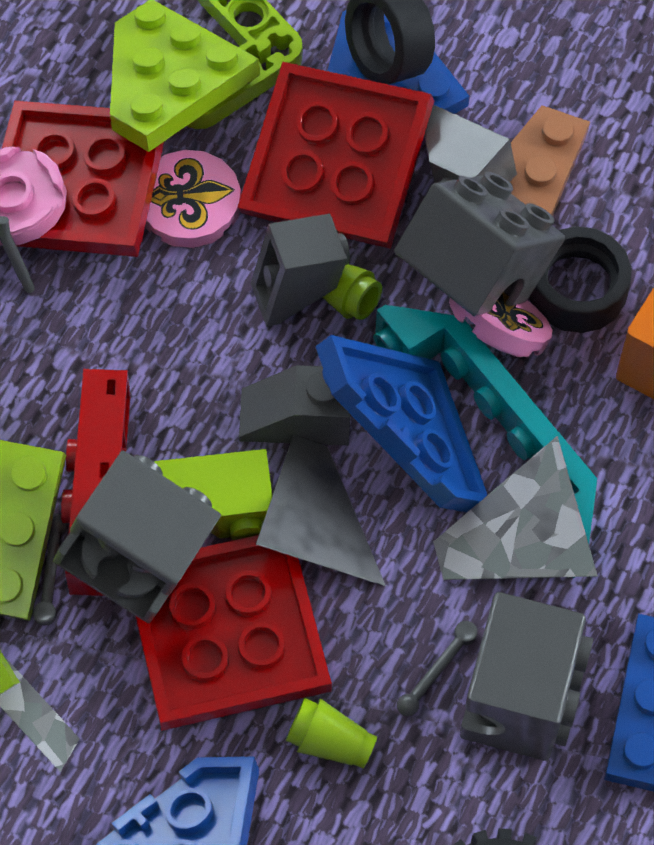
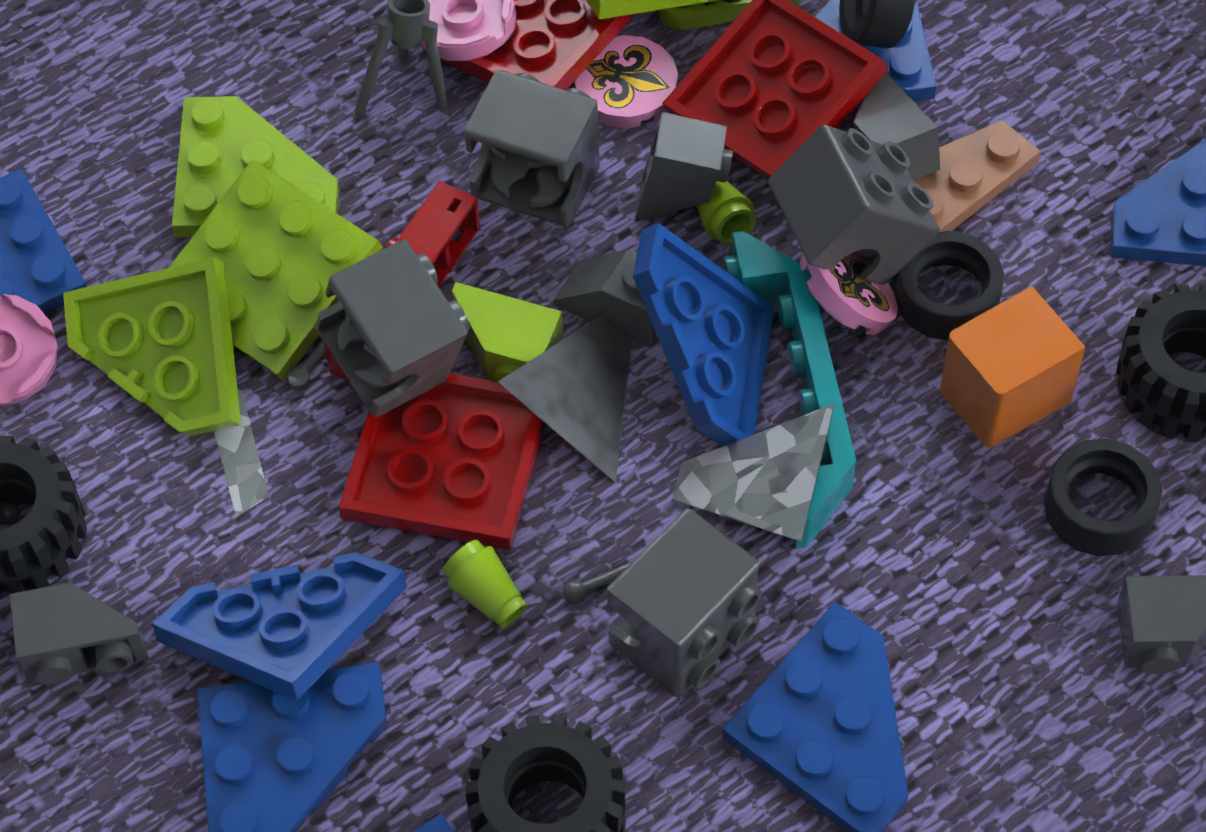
camera: 30 degrees right, 5 degrees down
none -> dark grey piece [464,70,600,227]

